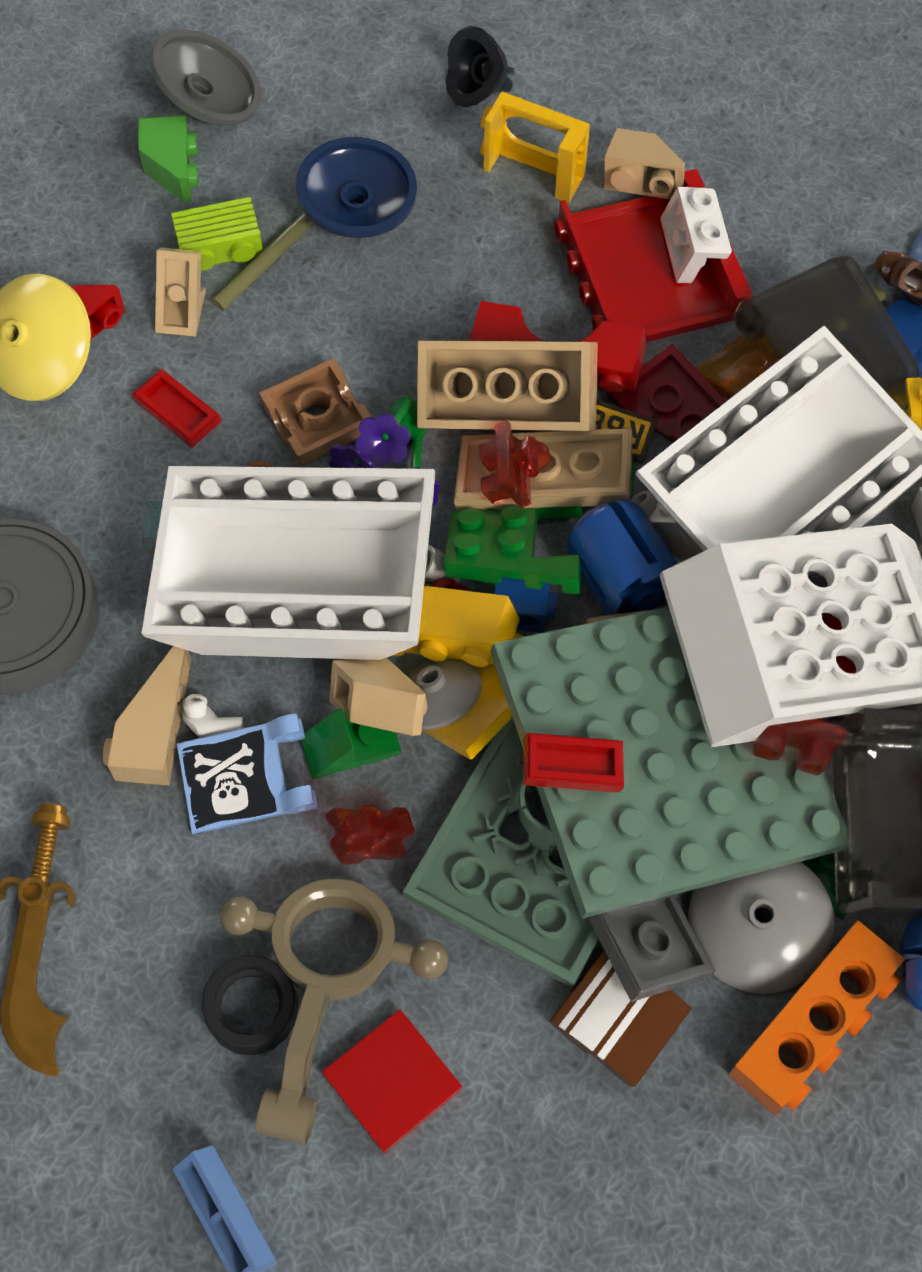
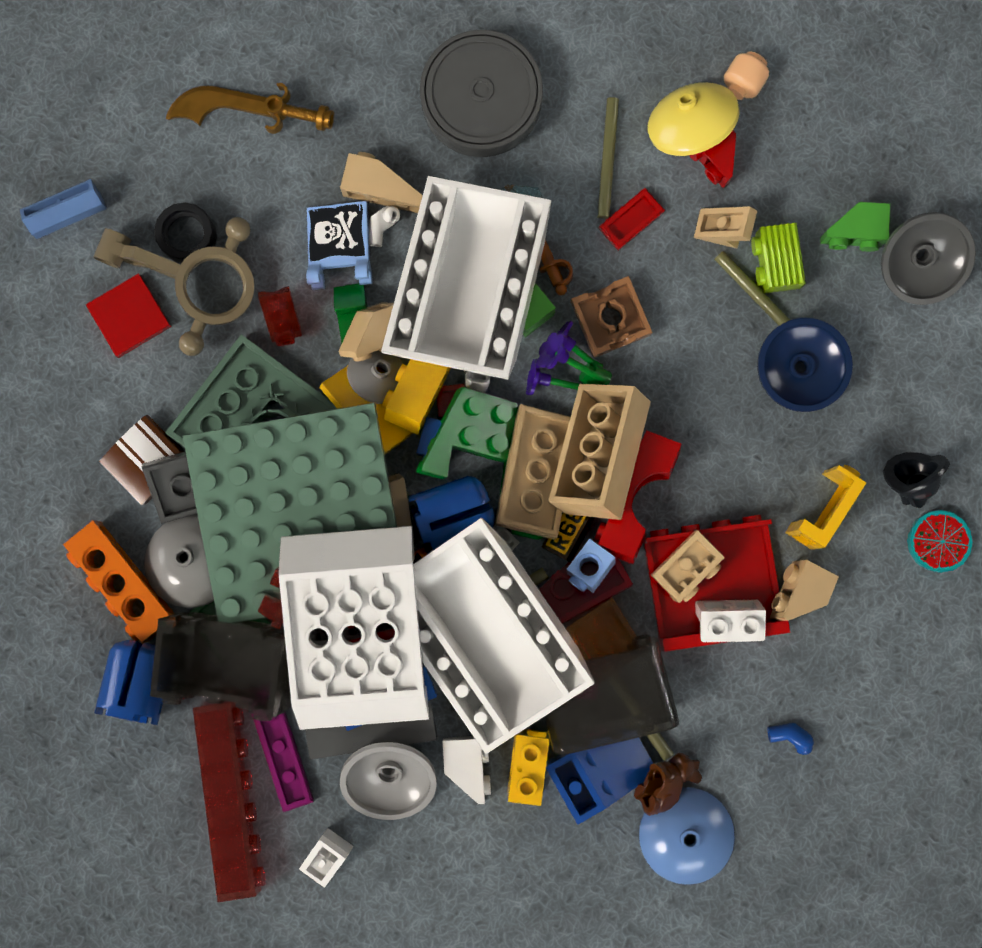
camera: 100 degrees right, 20 degrees up
clear red hips [479,419,550,508] -> none
red tile [523,732,624,793] -> none
none -> light blue brick [567,539,616,593]
none -> olive bar [597,97,619,219]
none -> tan bracket [651,530,725,603]
none -> blue arm [767,723,814,755]
none -> tile [907,510,973,573]

